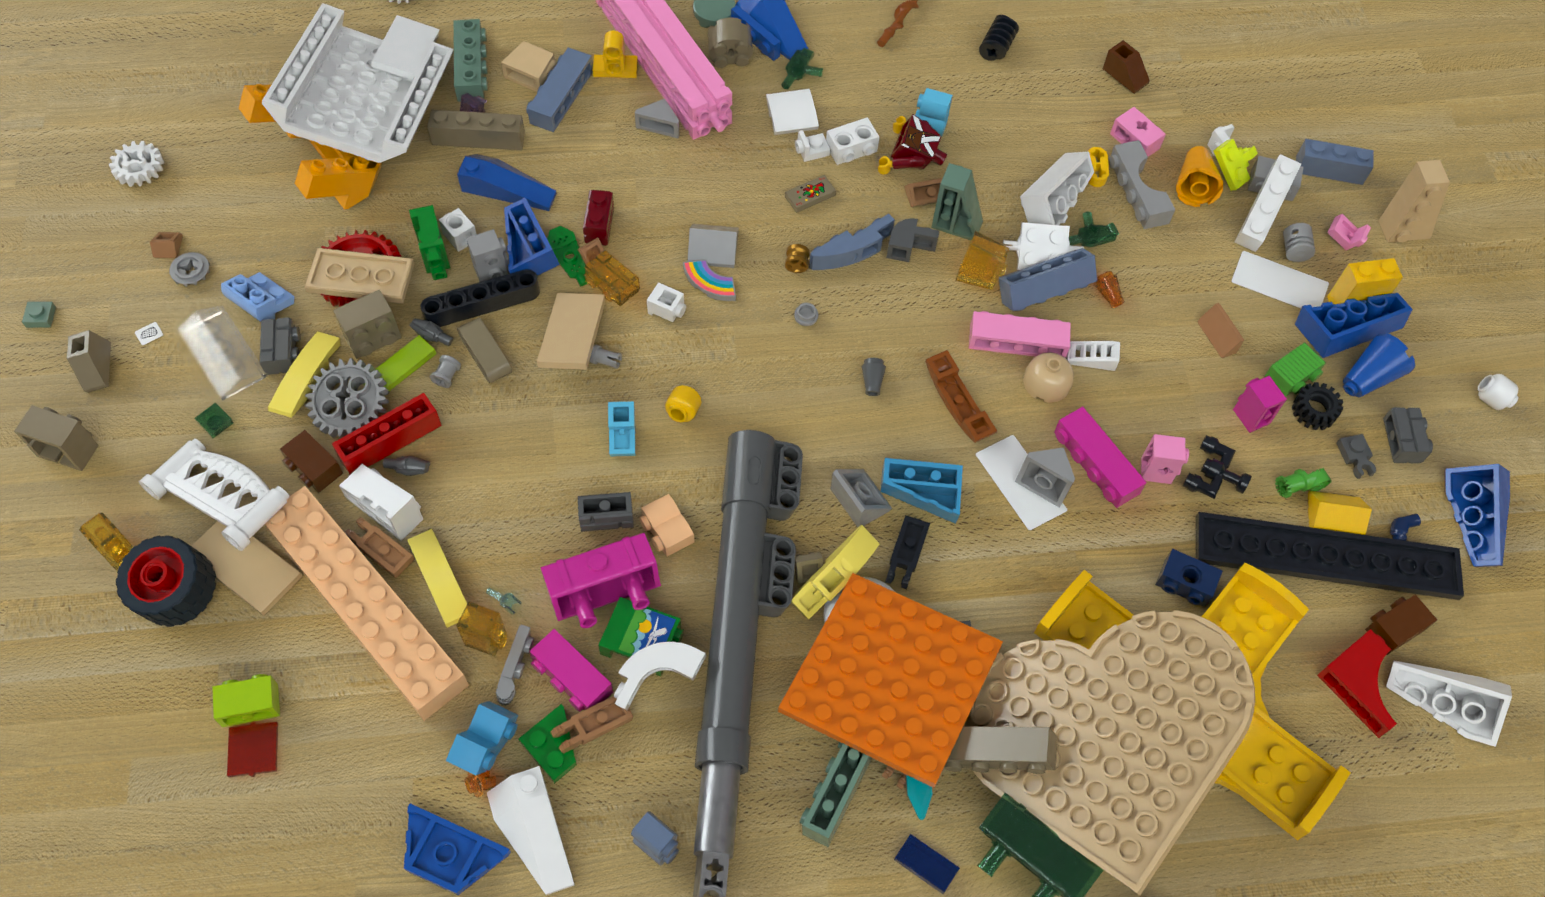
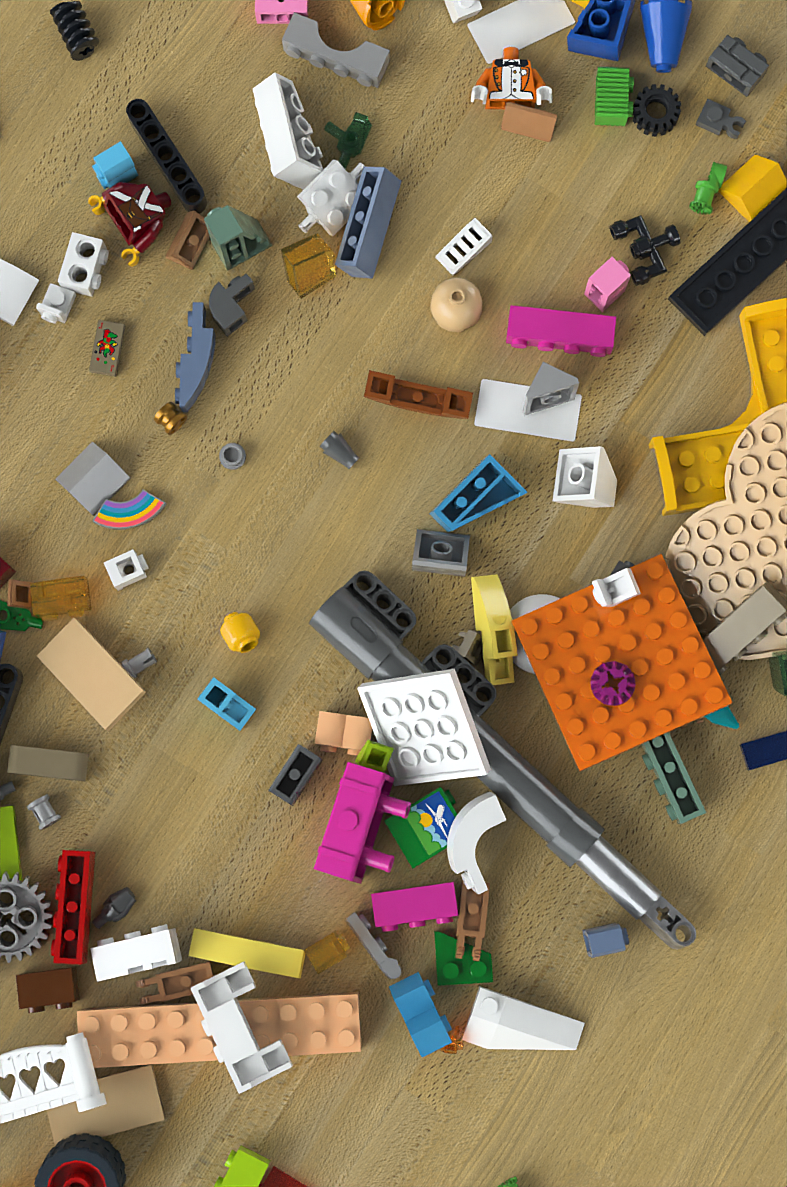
camera: 45 degrees left, 20 degrees up
blue wing [404,803,511,895] -> none
clear light blue hand [486,588,522,614] -> none
black hinge [885,515,930,590] -> none
bright pink brick [969,311,1071,358] -> none
yellow beam [1088,147,1109,187] -> none
clear orange cone [1095,271,1125,308] -> none
dark blue brick [1155,548,1223,607] -> none
dark pink brick [1233,375,1287,433] -> none
none -> black beam [126,99,207,214]
none -> white bracket [191,961,293,1094]
none -> lime slope [355,740,394,773]
none -> white plate [357,669,491,786]
none -> torso [471,47,552,109]
none -> white slope [552,446,617,508]
none -> magenta gear [591,661,636,706]
none -> white bracket [592,568,641,607]

